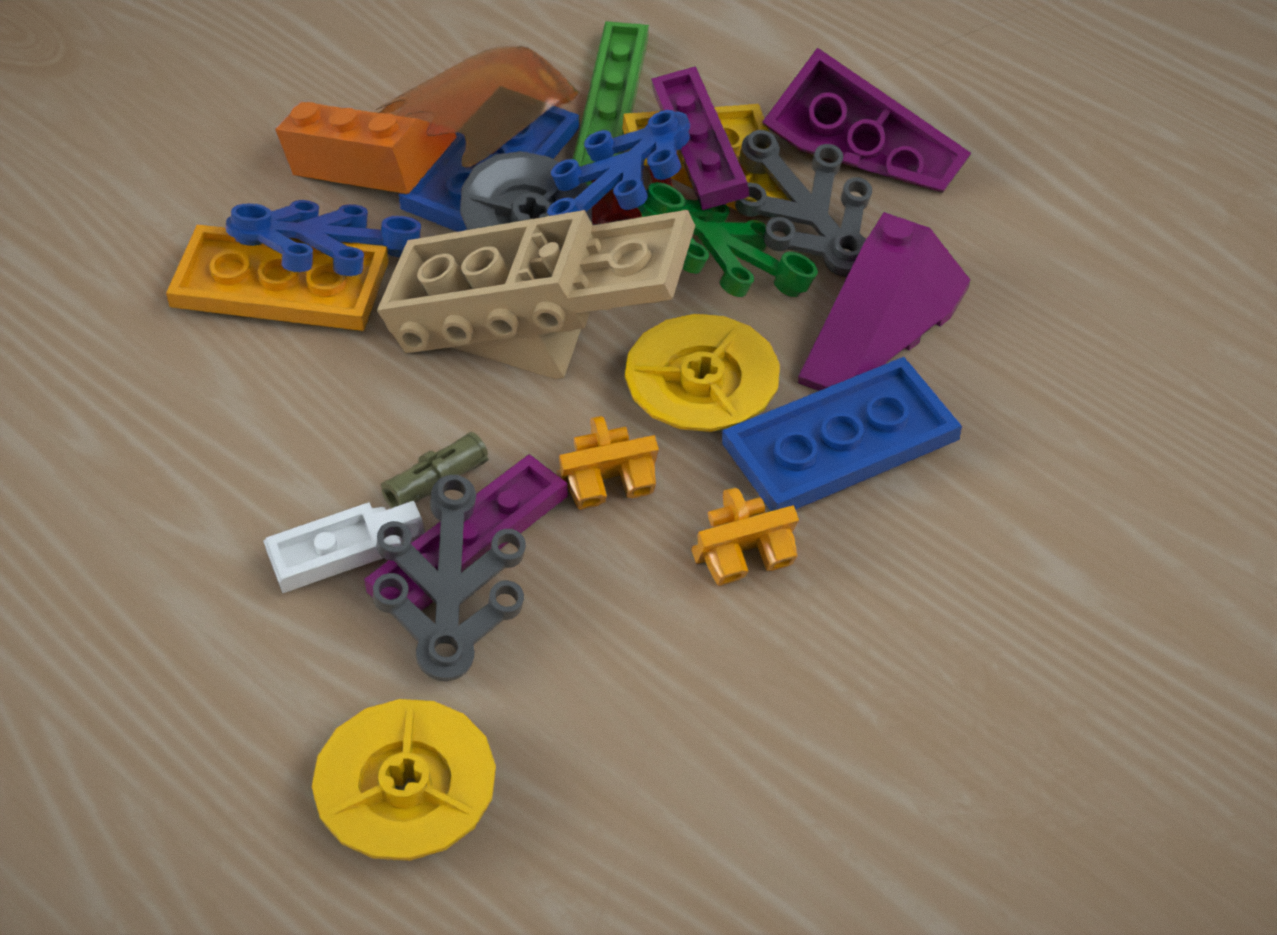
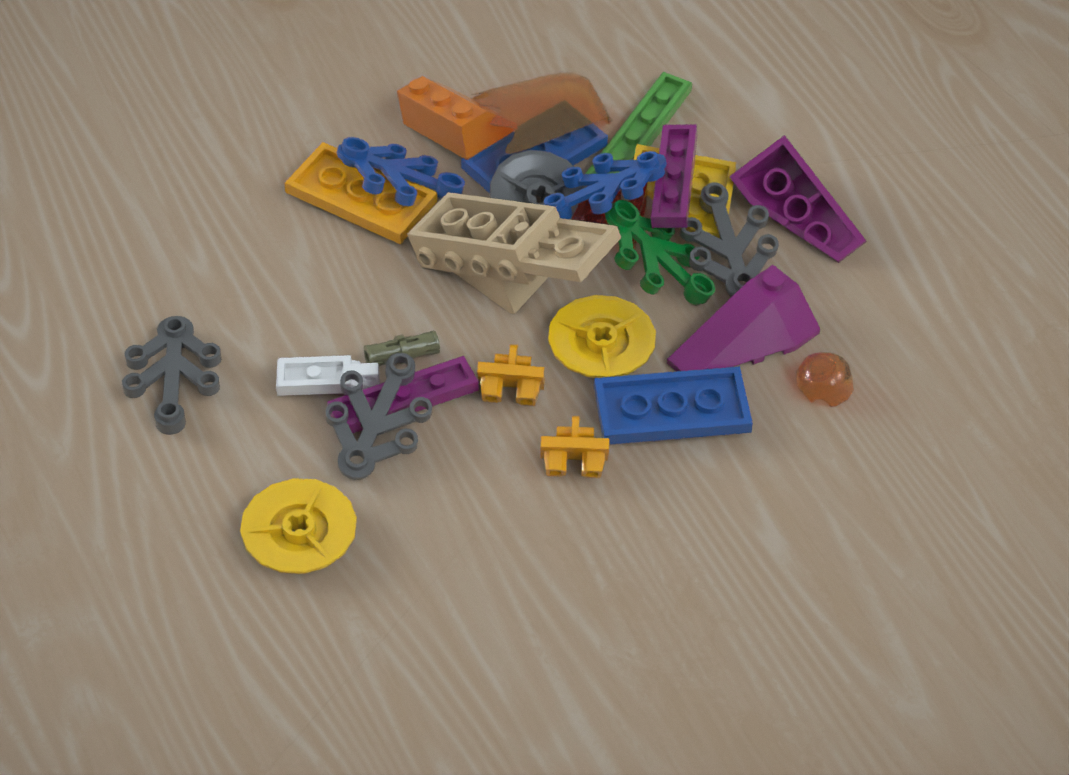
camera: 20 degrees right, 0 degrees up
none -> dark grey plant [122,316,222,435]
none -> clear orange hair [796,352,854,407]

